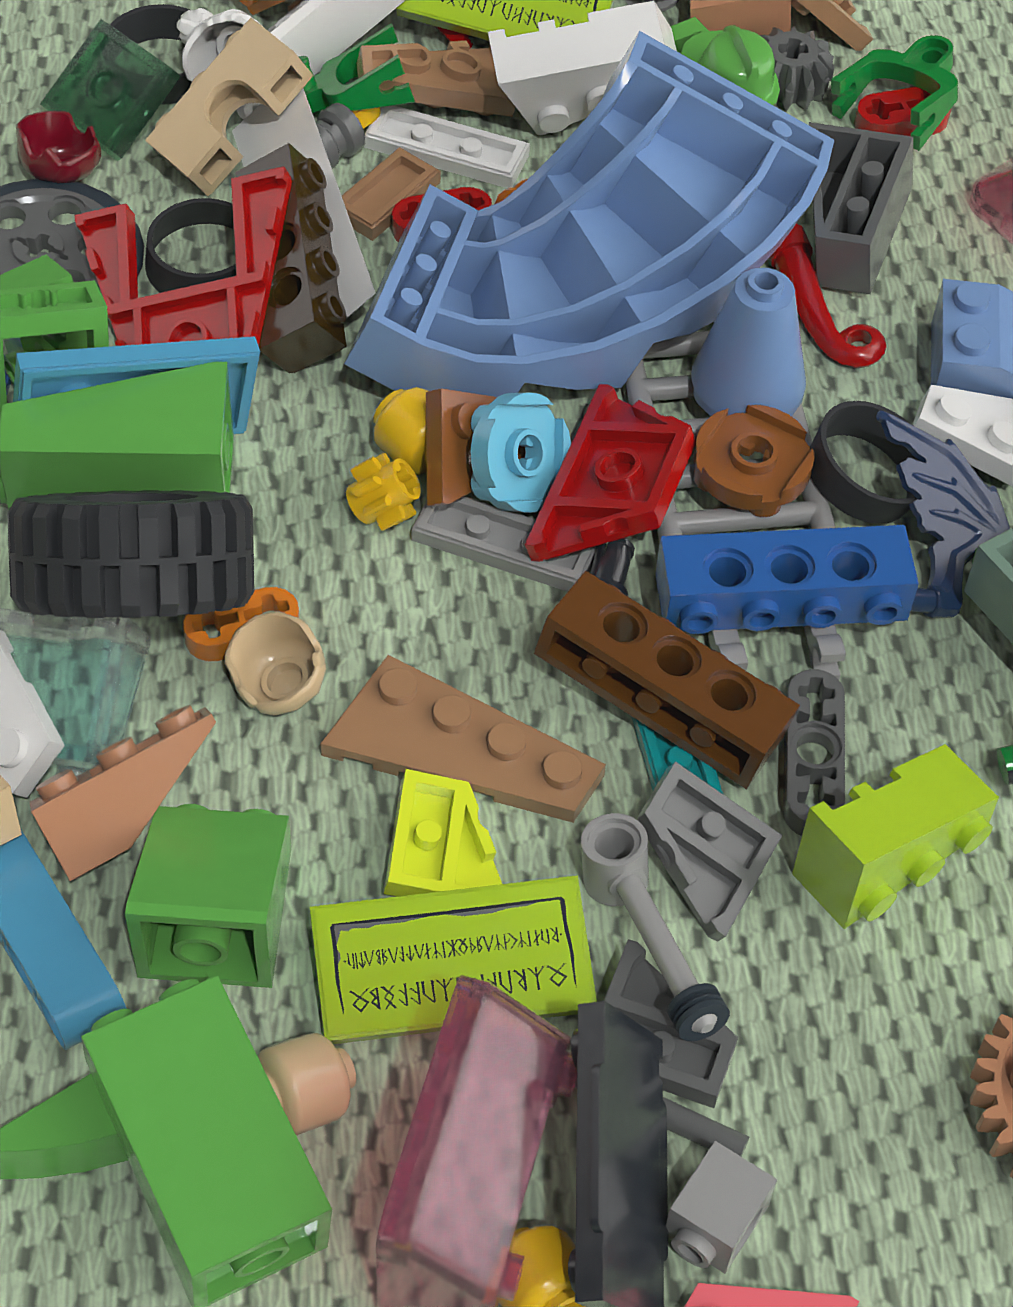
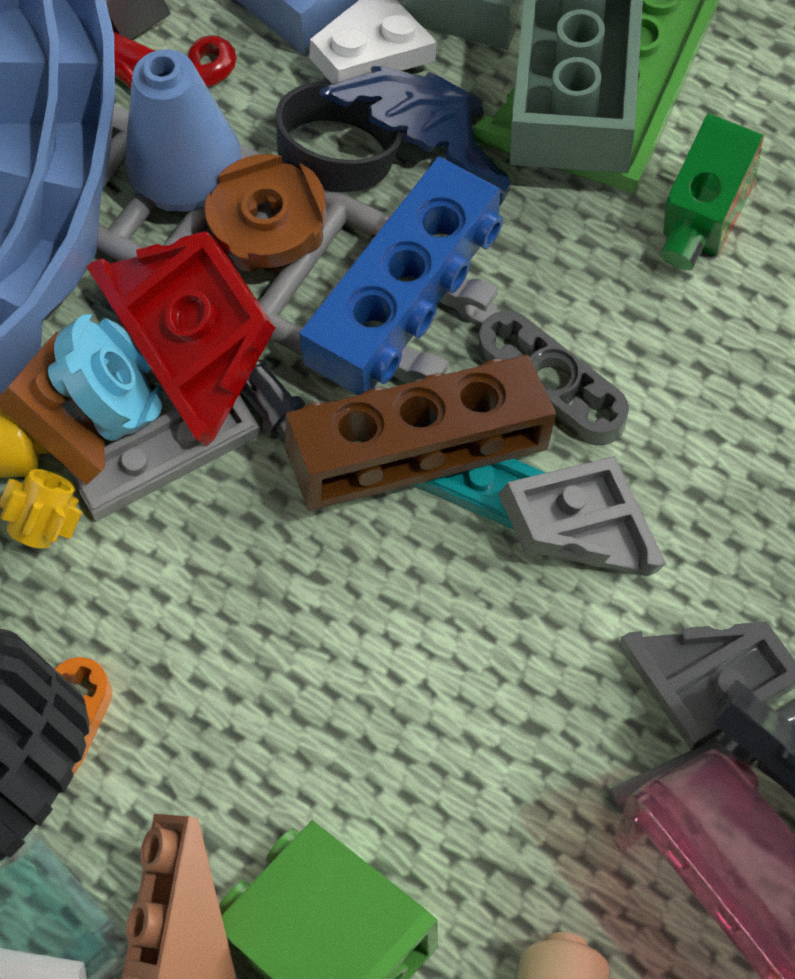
camera: 45 degrees left, 10 degrees up
tan hair [225,611,326,716] -> none
lime tile [310,875,597,1045] -> none
medium nougat wing [321,655,606,823] -> none
neon yellow wing [383,769,502,896] -> none
light grey piece [581,813,730,1041] -> none
lime wedge [792,744,999,929] -> none

